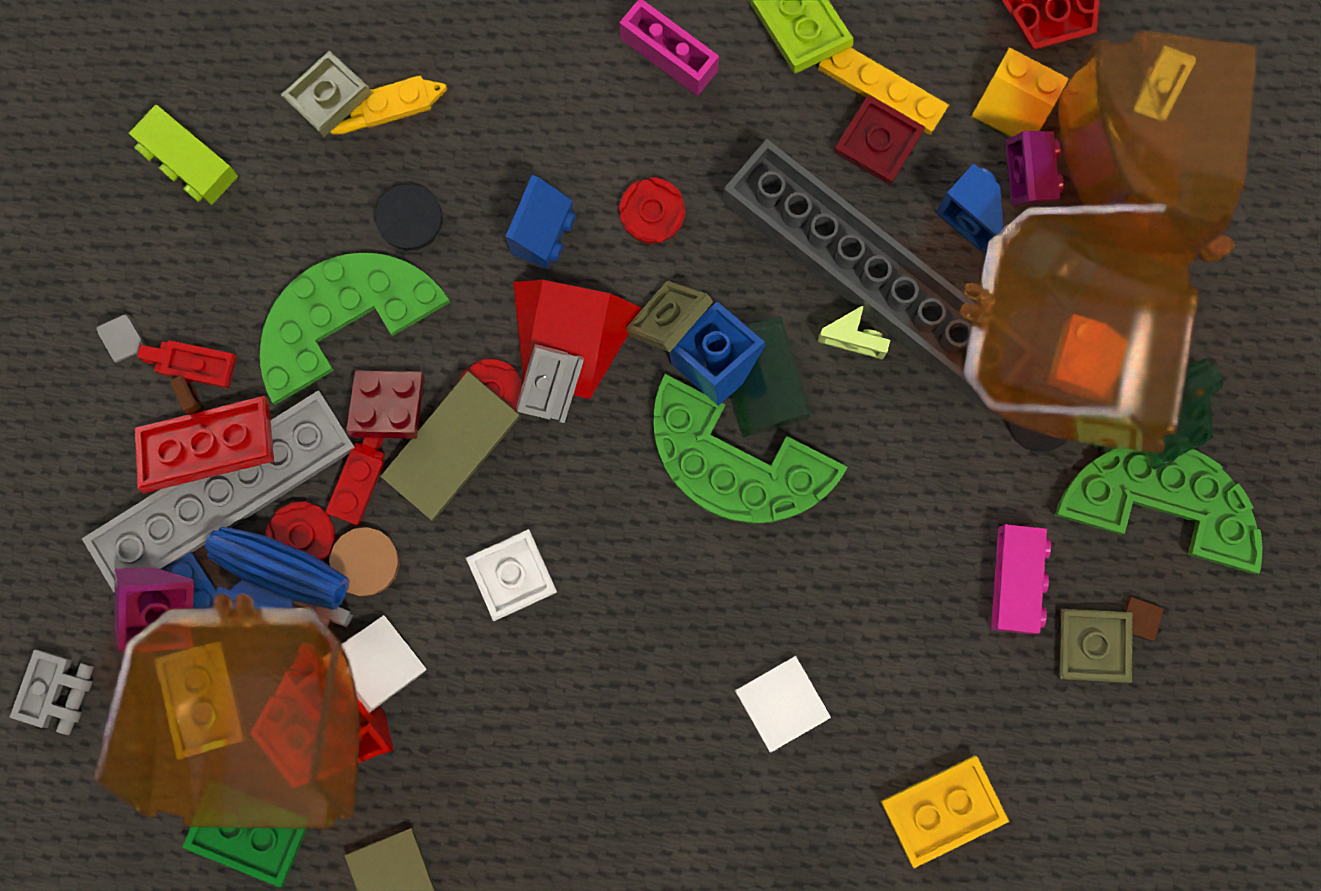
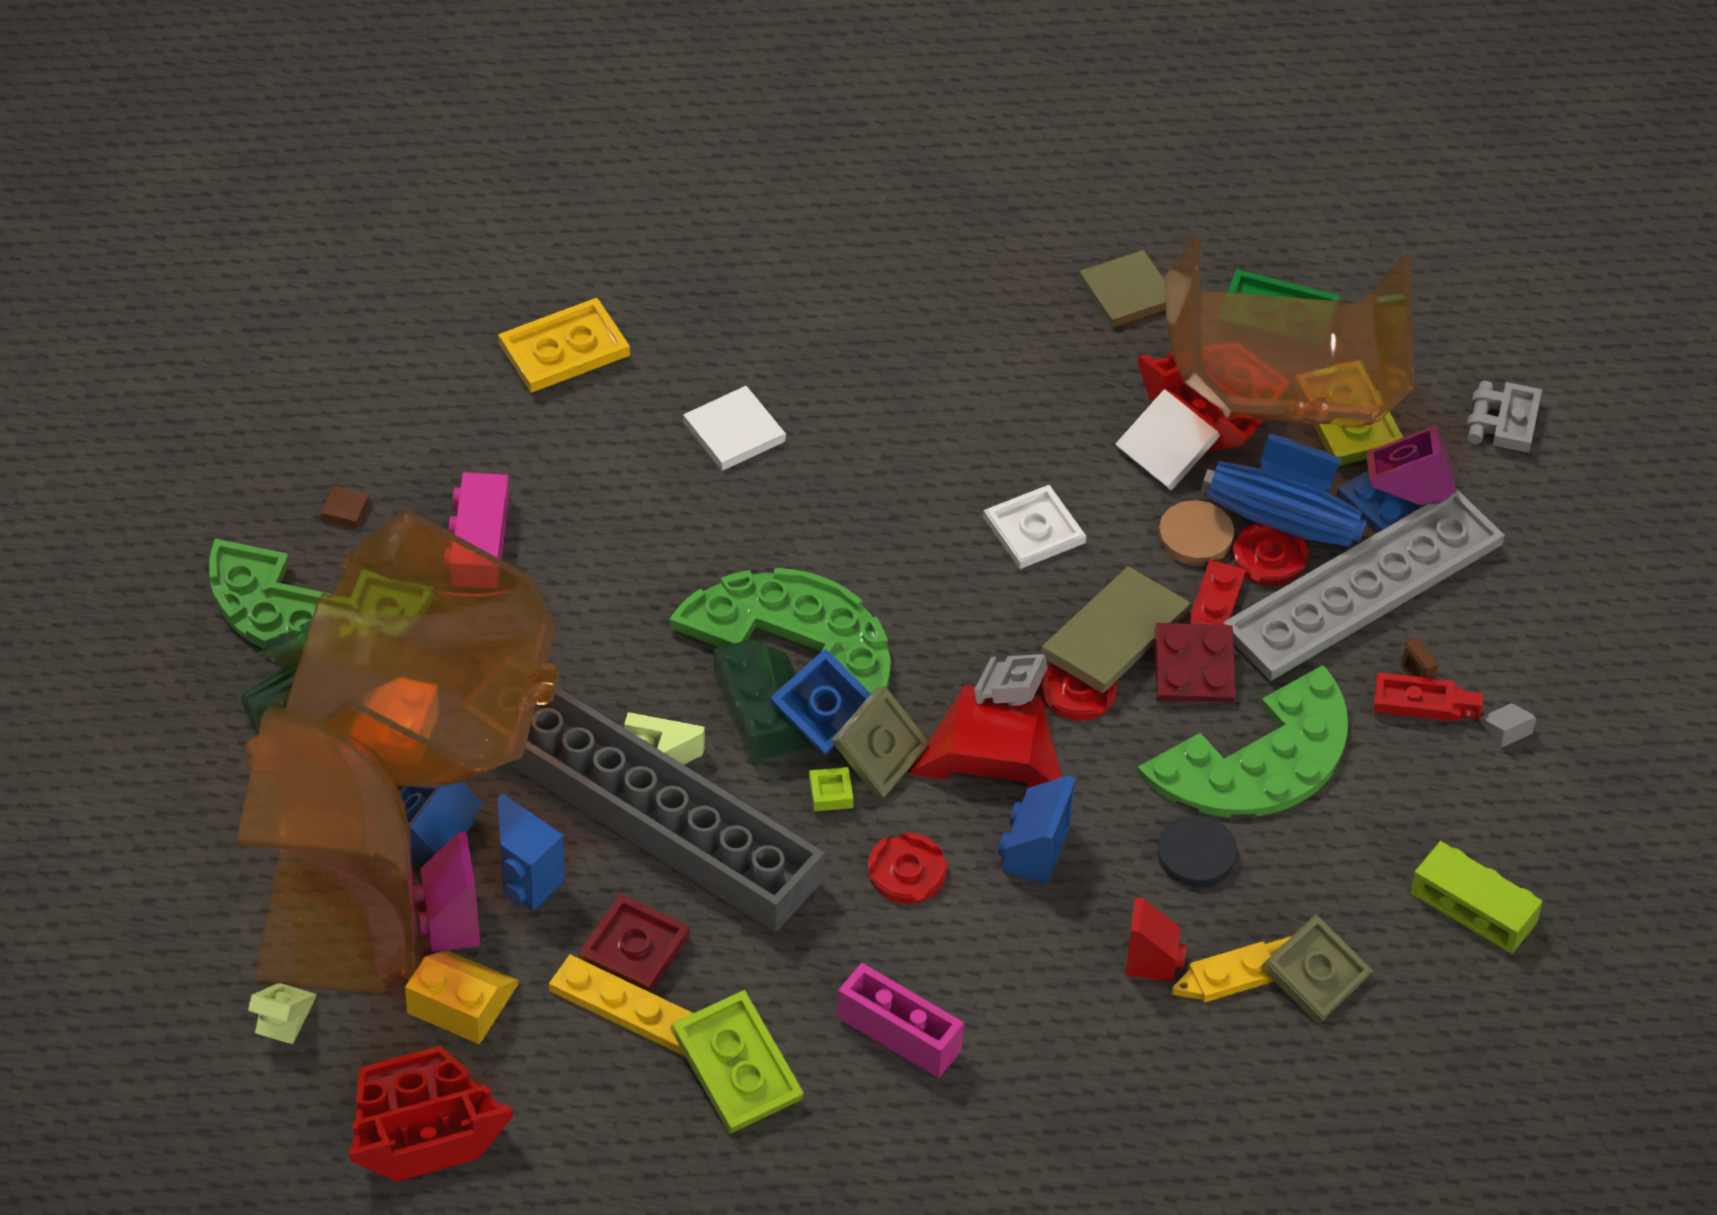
camera: 175 degrees right, 30 degrees down
red tile [135,396,274,494] -> none
olive tile [1059,609,1133,683] -> none
none -> lime plate [809,767,853,812]
none -> red slope [1125,898,1187,982]

